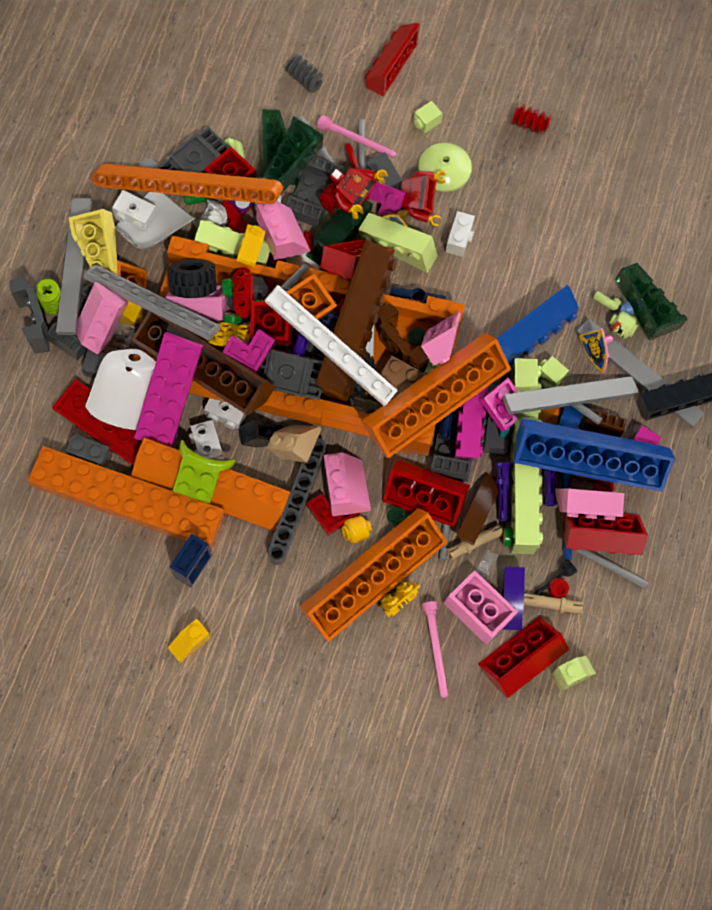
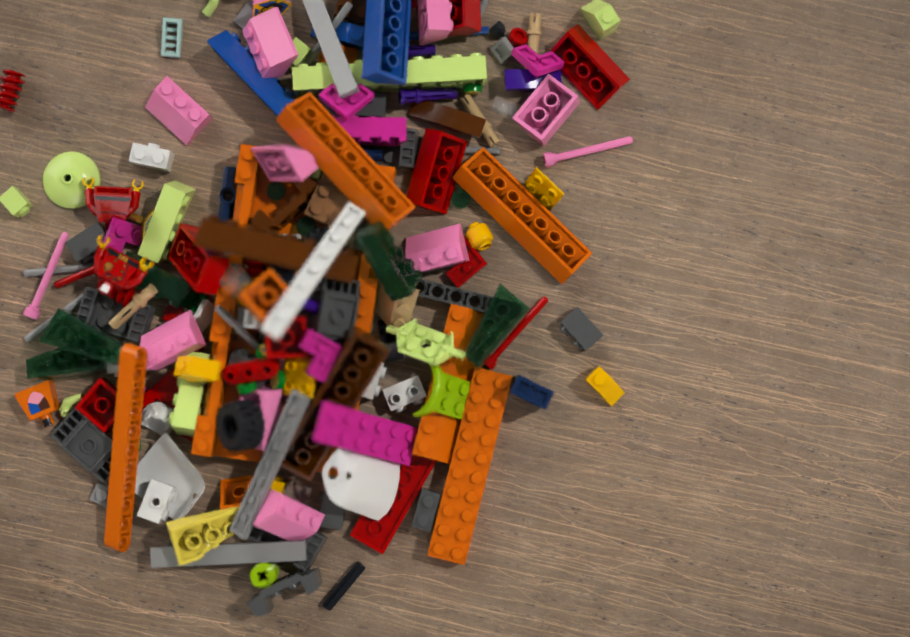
camera: 90 degrees left, 15 degrees up
none -> orange torso [14,380,60,428]
none -> tan pin [109,284,158,330]
none -> bright pink slope [145,76,213,146]
none -> light aqua slope [161,17,184,58]
none -> clear piece [219,263,253,299]
none -> bright pink slope [242,7,298,78]
none -> clear green plate [296,217,316,236]
none -> black axle [322,561,365,611]
none -> clear green wedge [354,221,423,301]
none -> yellowish green plate [386,318,466,366]
none -> clear green wedge [465,284,531,369]
none -> red piece [480,296,548,370]
none -> light grey plate [490,36,514,64]
none -> dark pink plate [511,44,565,77]
none -> dark grey brick [559,307,603,351]

